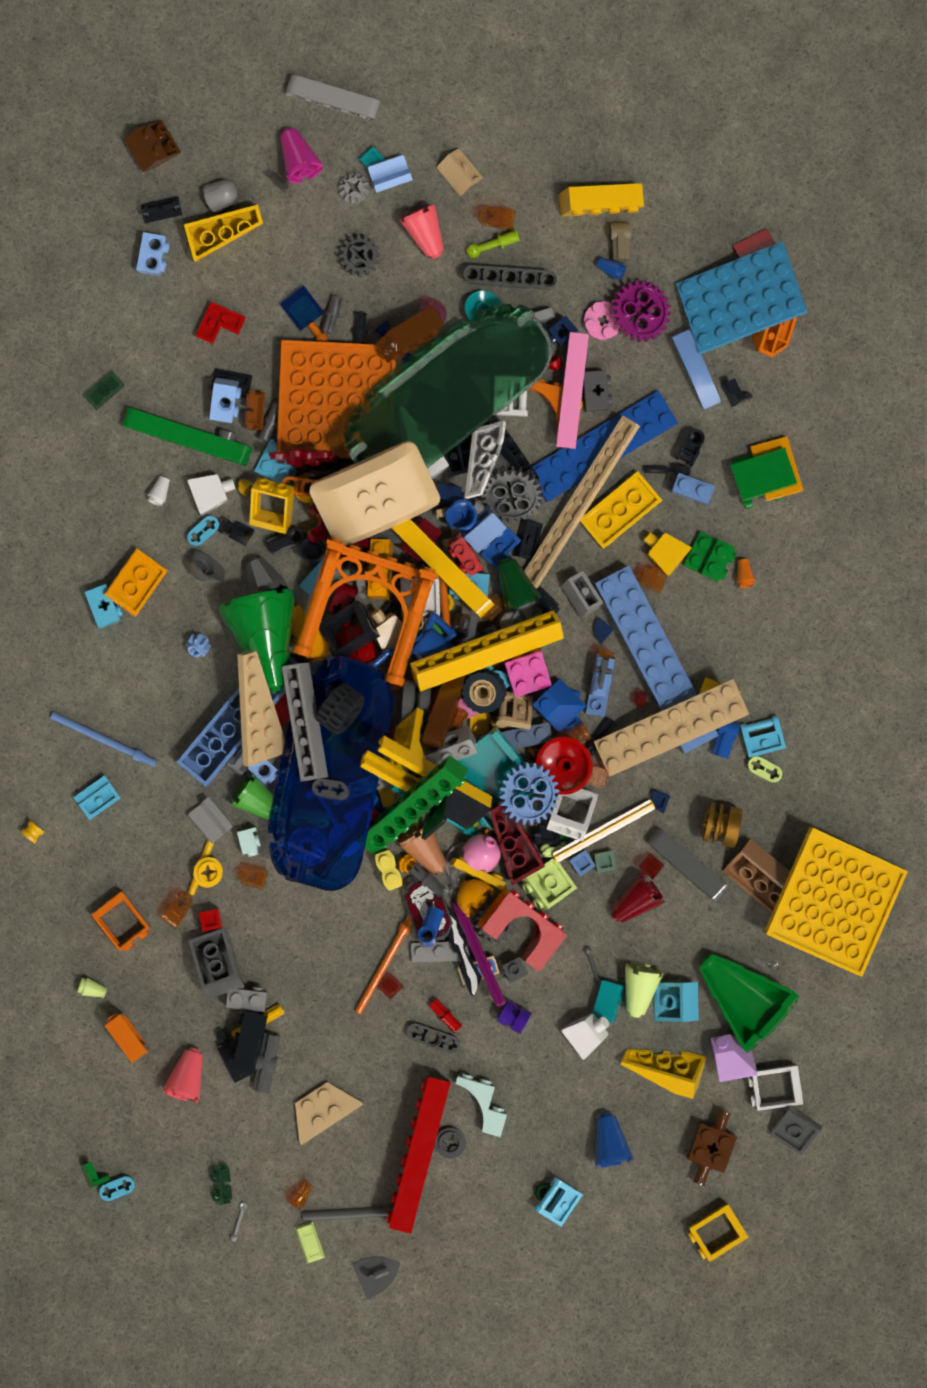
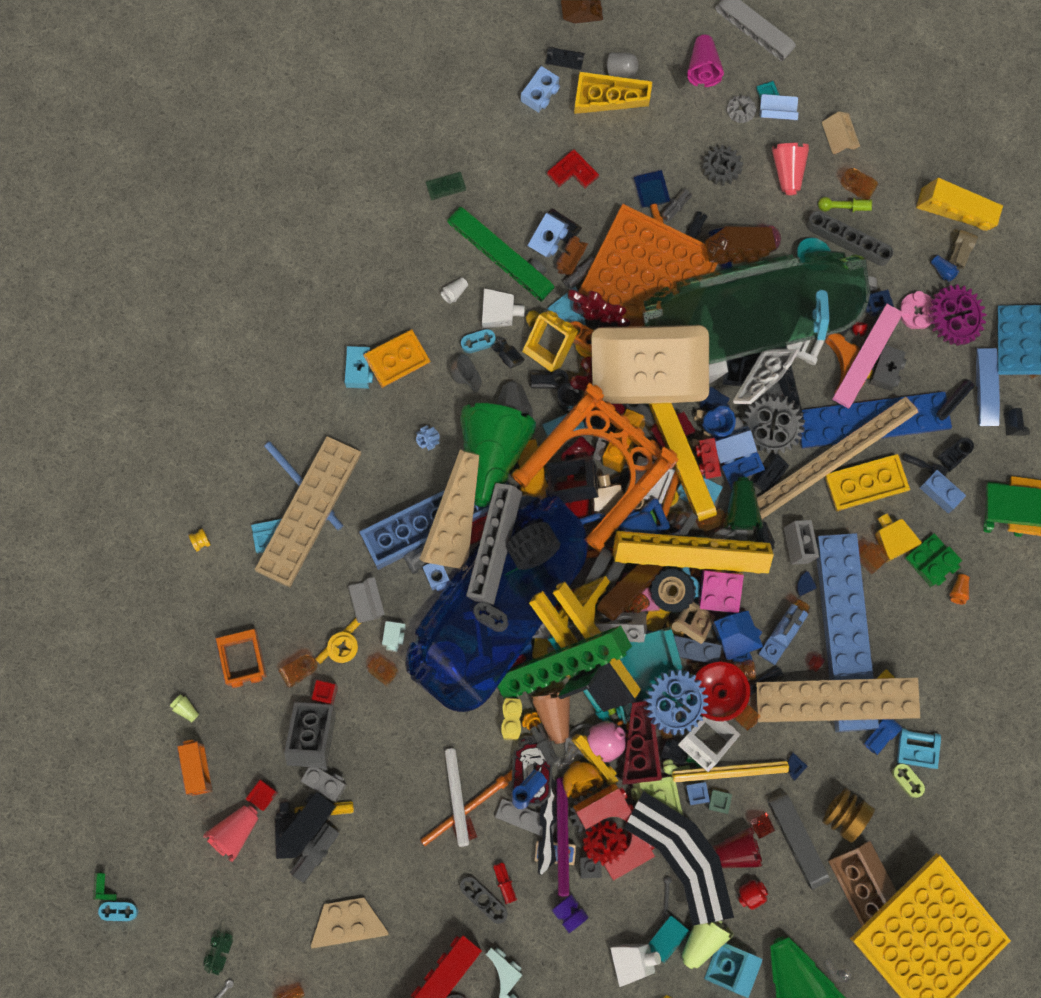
camera: 25 degrees right, 10 degrees down
bright green cone [230,773,285,822] -> none
none -> red panel [246,780,278,811]
none -> tan plate [255,436,361,587]
none -> white axle [445,748,469,847]
none -> red gear [583,821,627,866]
none -> black sticker [624,791,734,926]
none -> red head [737,879,769,910]
none -> medium azure plate [812,290,829,340]
none -> black axle [936,380,974,421]

